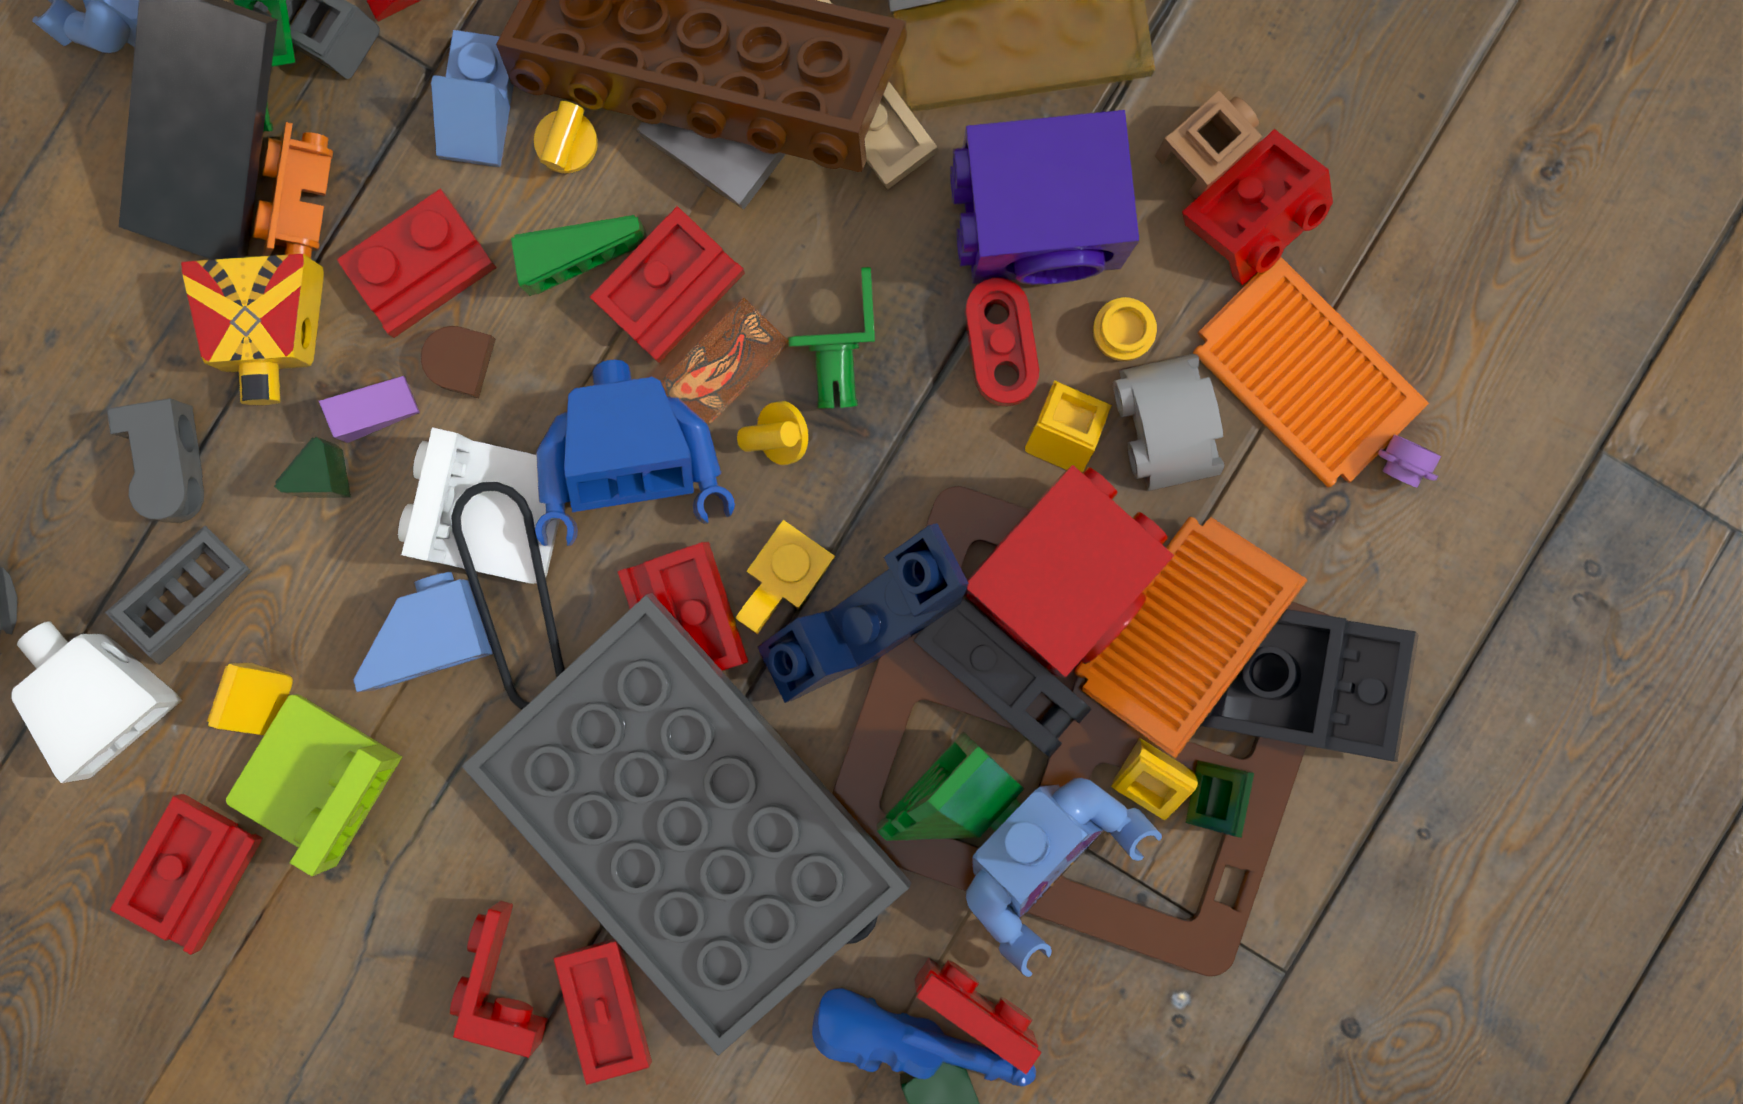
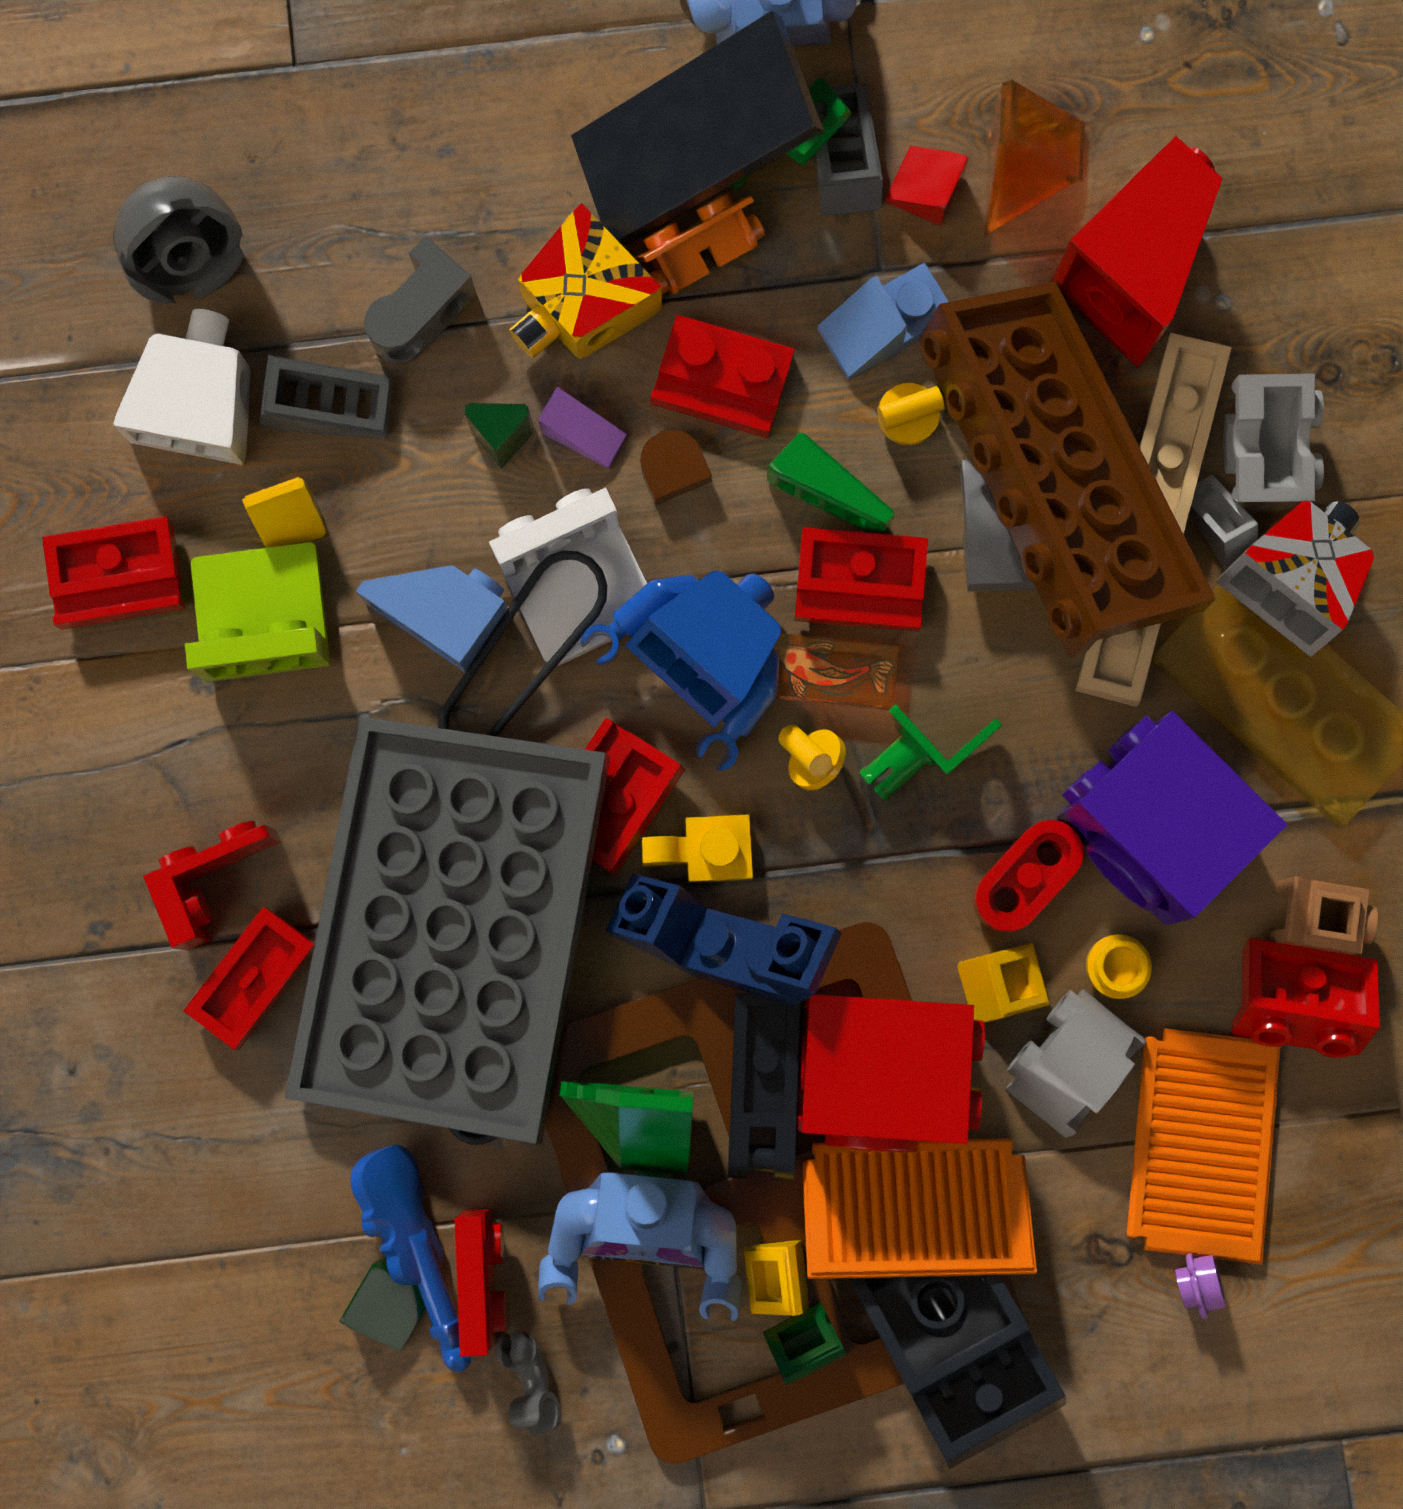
camera: 50 degrees right, 5 degrees down
none -> dark grey arm [495,1330,562,1434]

